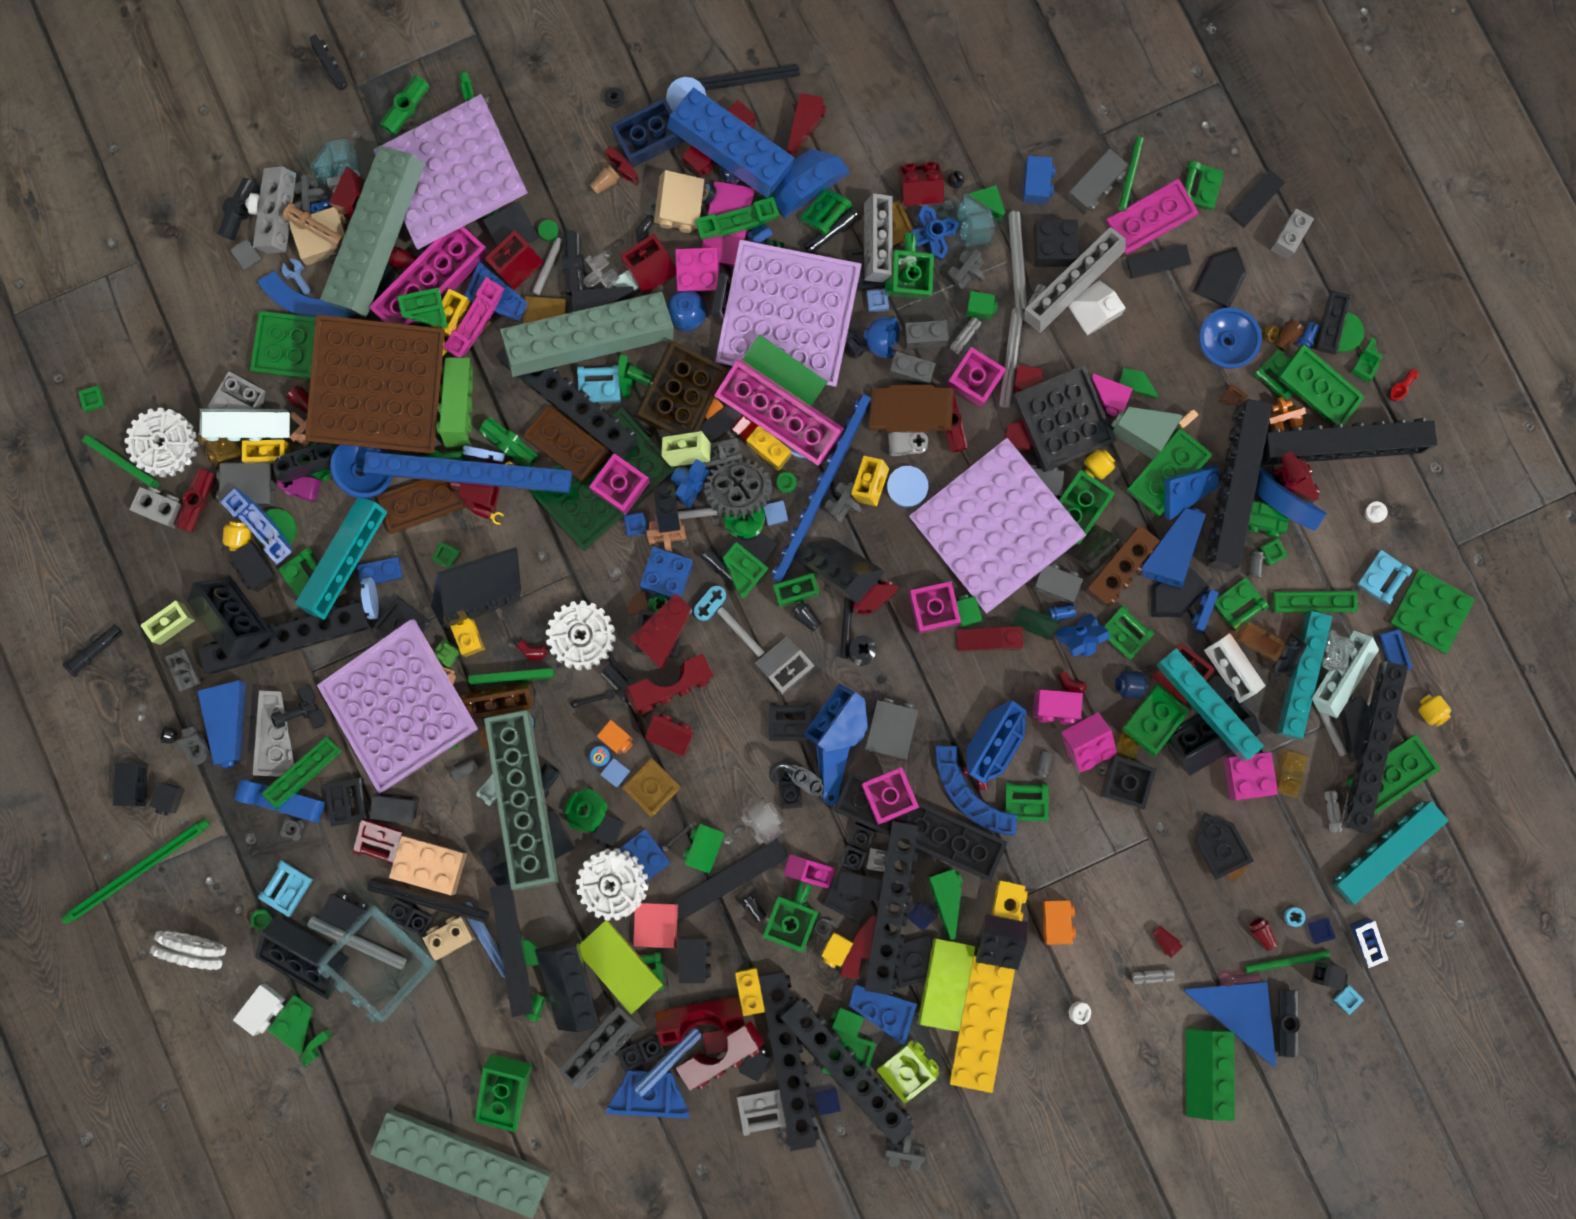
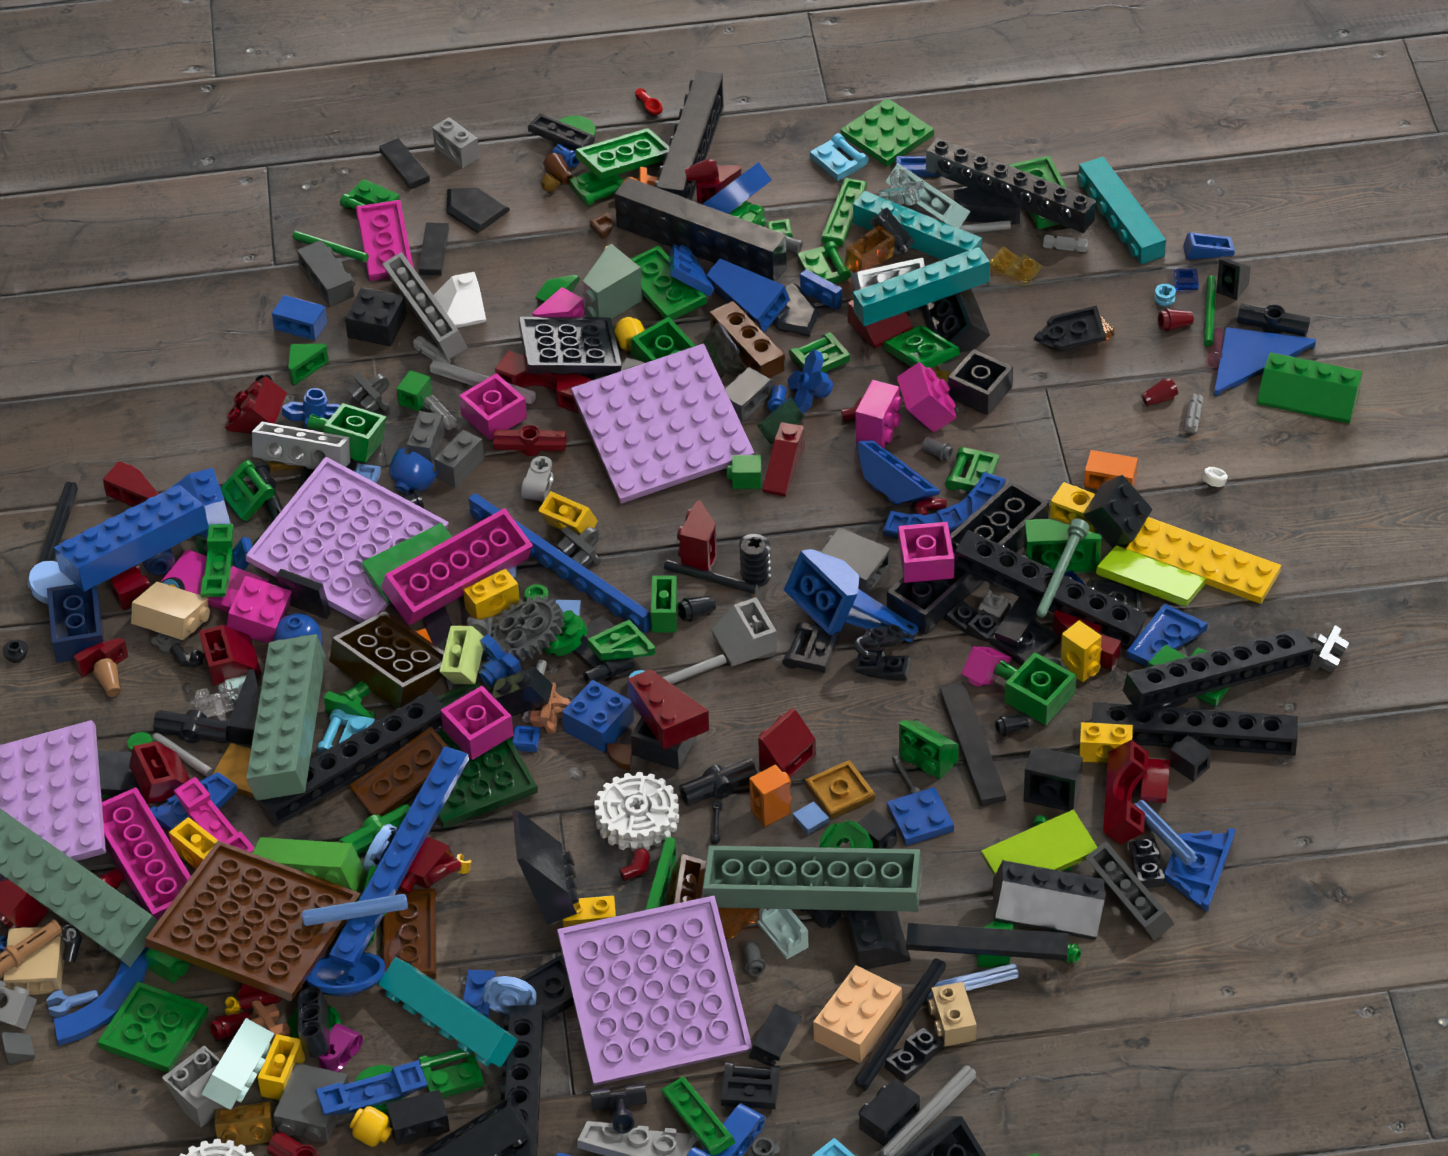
camera: 70 degrees left, 35 degrees down
clear light blue window [316,905,437,1023] -> none
plate [353,818,404,866] -> none
sand green brick [370,1109,552,1219] -> none
green wing [397,288,448,329] -> none
green tile [431,542,460,569] -> none
green slope [475,1054,532,1132] -> none
white piece [576,848,649,921] -> none
tile [589,746,611,767] -> none
dark red arch [624,653,714,714] -> none
coral tile [634,903,678,948] -> none
green bush [647,595,668,612] -> none
arch [676,1020,765,1091] -> none
red tile [731,415,759,441] -> none
light grey plate [737,1089,786,1136] -> none
clear brick [741,795,788,845] -> none
black slope [796,539,885,604] -> none
clear blue tile [815,1089,841,1116] -> none
reddish brown piece [869,385,954,433] -> none
lime plate [876,1040,940,1104] -> none
light blue tile [887,466,928,507] -> none
dark pink brick [909,581,961,634] -> none
clear light blue slope [957,193,995,247] -> none
light grey axle [1008,211,1027,310] -> none
dark blue head [1115,671,1148,698] -> none
blue dish [1199,307,1262,369] -> none
dark pink brick [1223,752,1278,801] -> none
medium azure tile [1332,984,1364,1015] -> none
green slope [1351,337,1382,383] -> none
white tile [1364,502,1387,523] -> none
yellow head [1418,695,1451,727] -> none
none -> medium blue axle [302,894,408,926]
none -> sand green piece [1037,519,1090,618]

